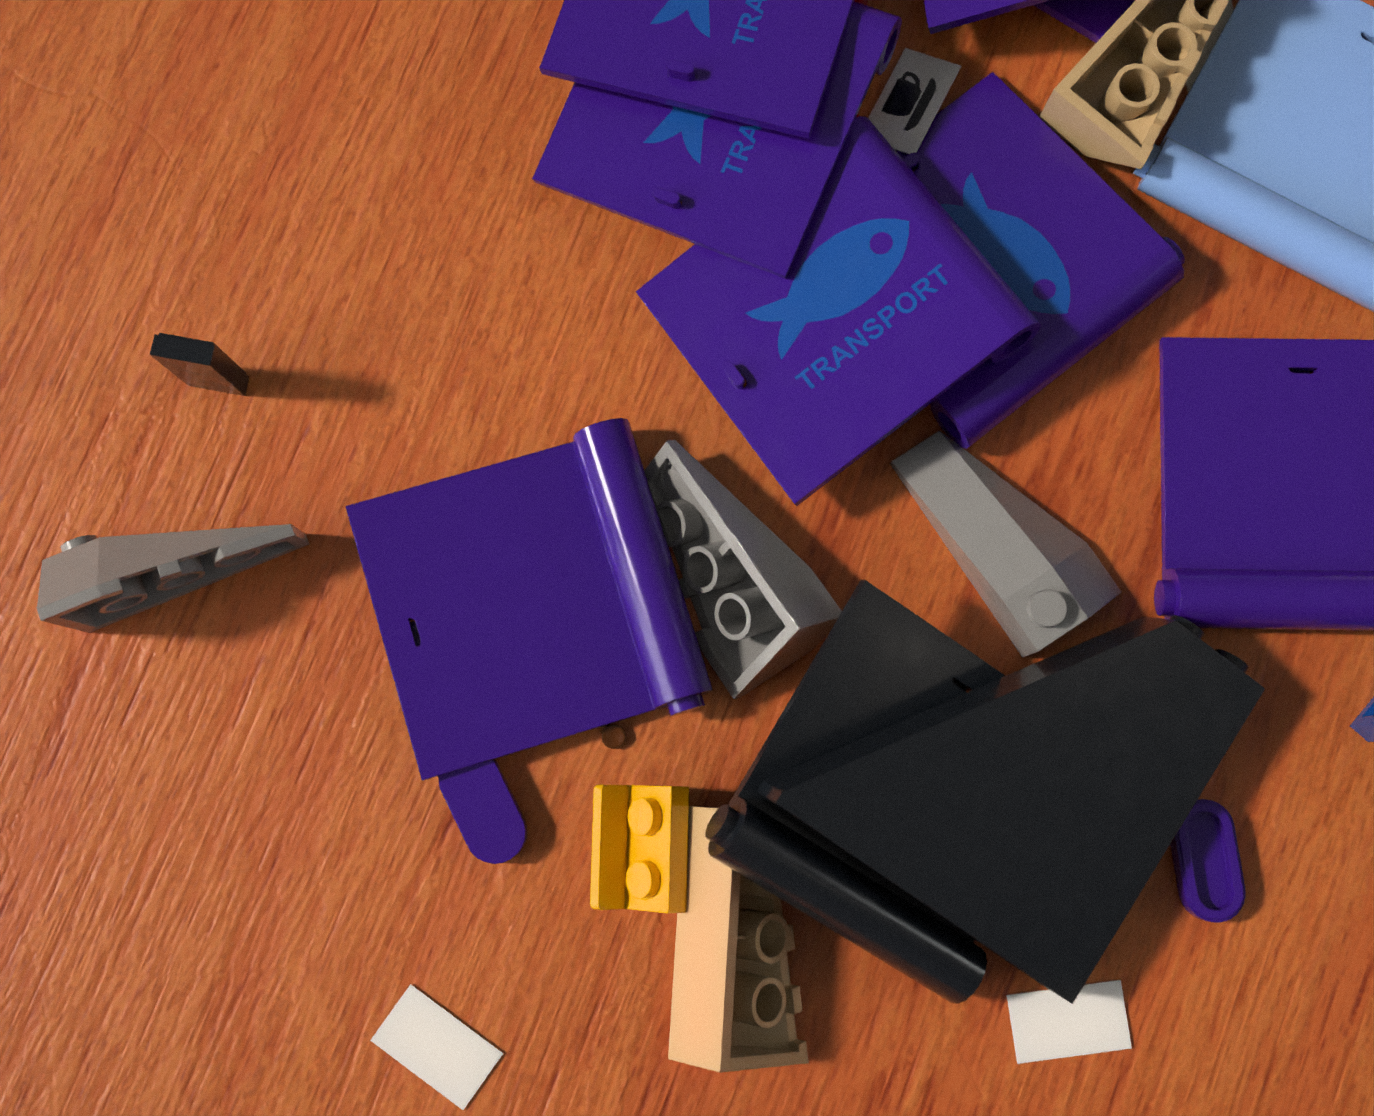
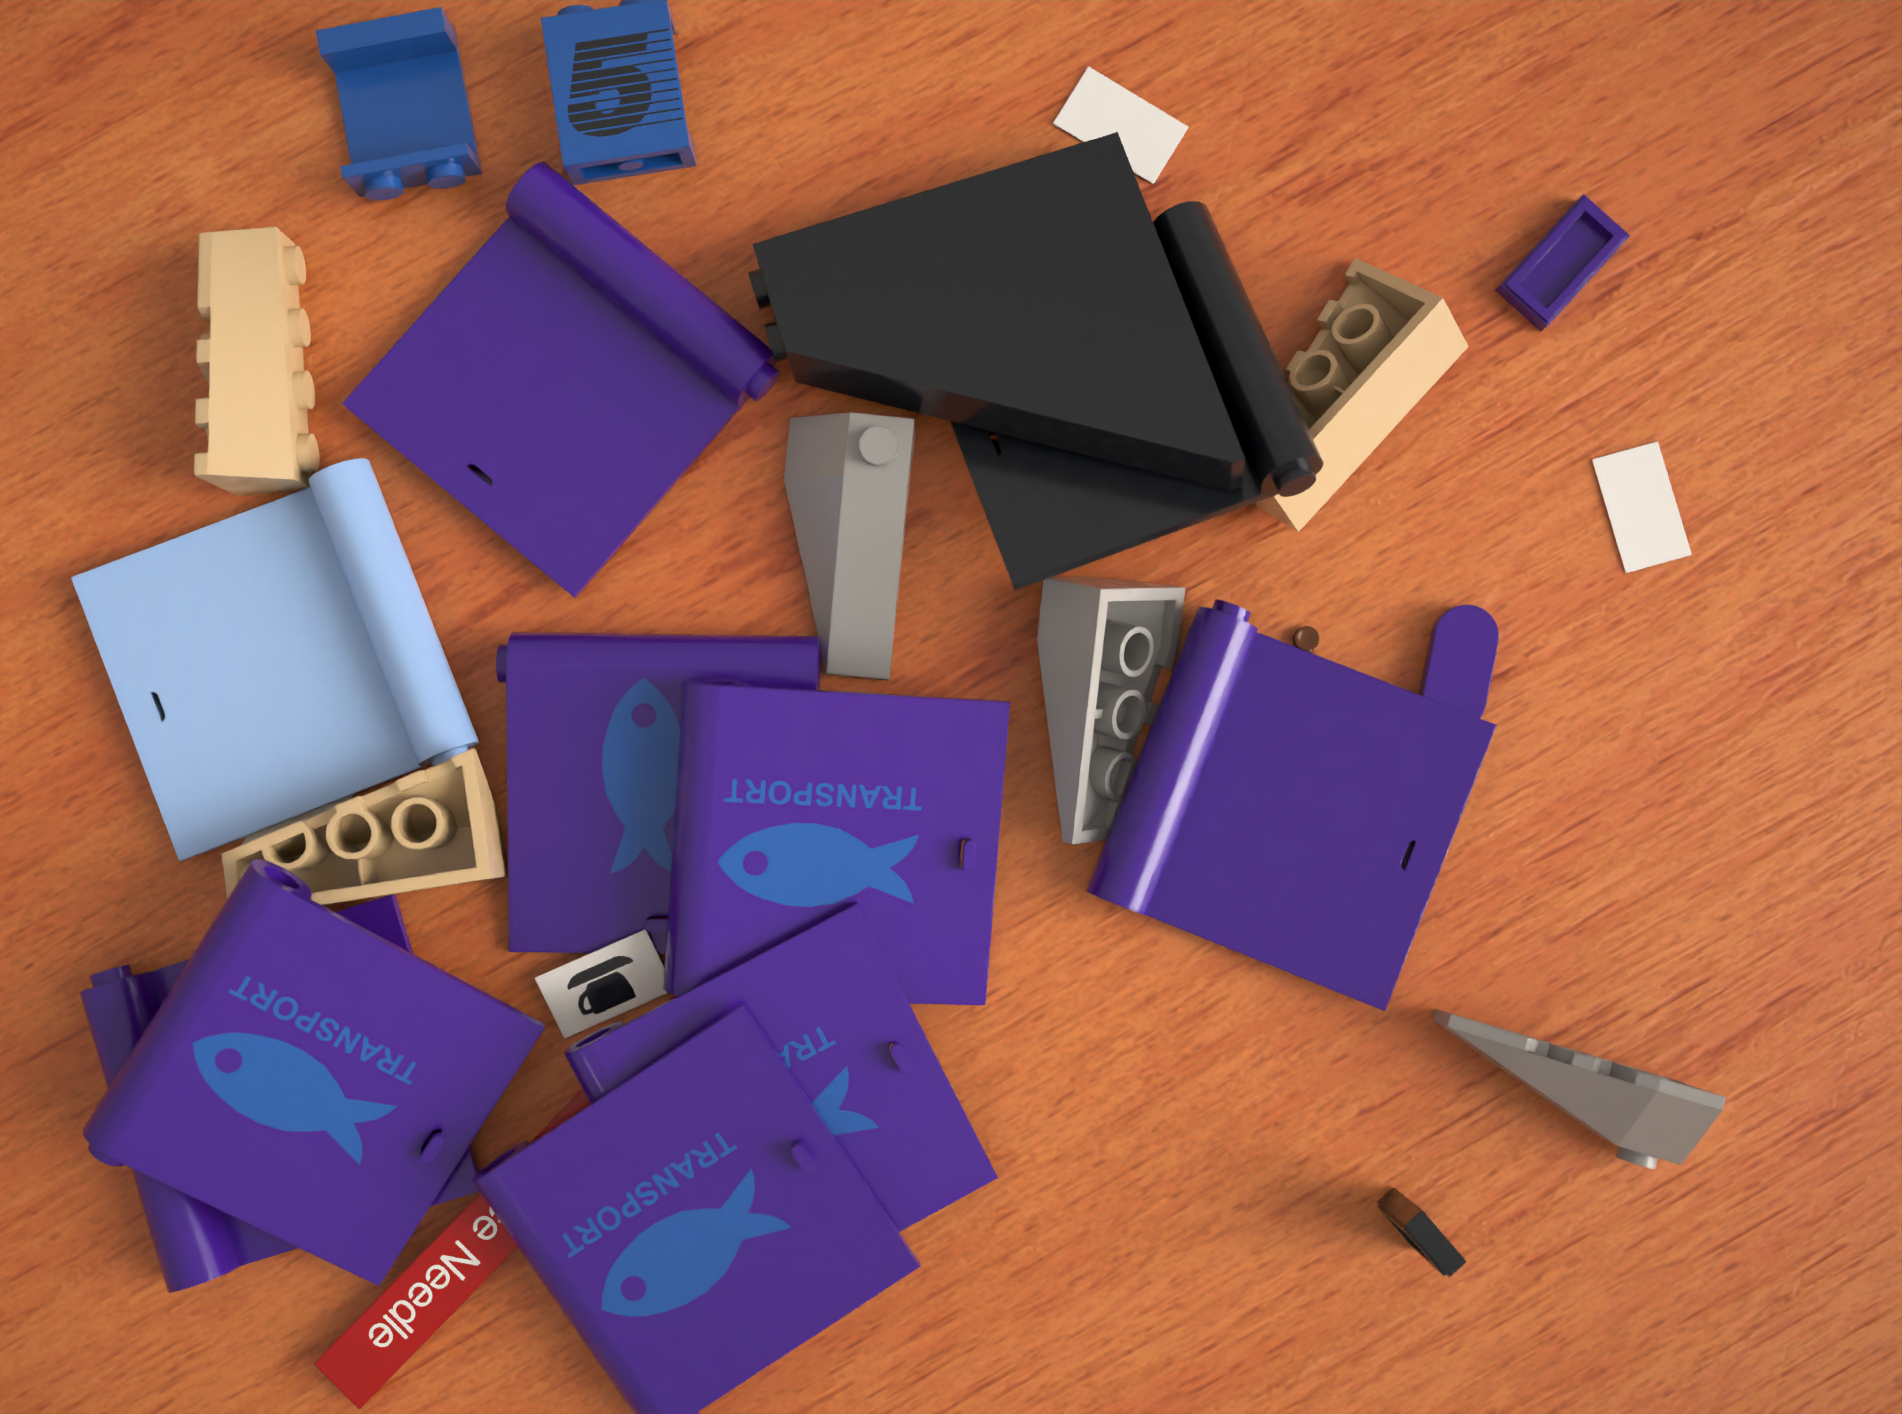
camera: 145 degrees left, 5 degrees up
yellow bracket [590,784,689,913] -> none
dark purple tile [1170,799,1246,923] -> none

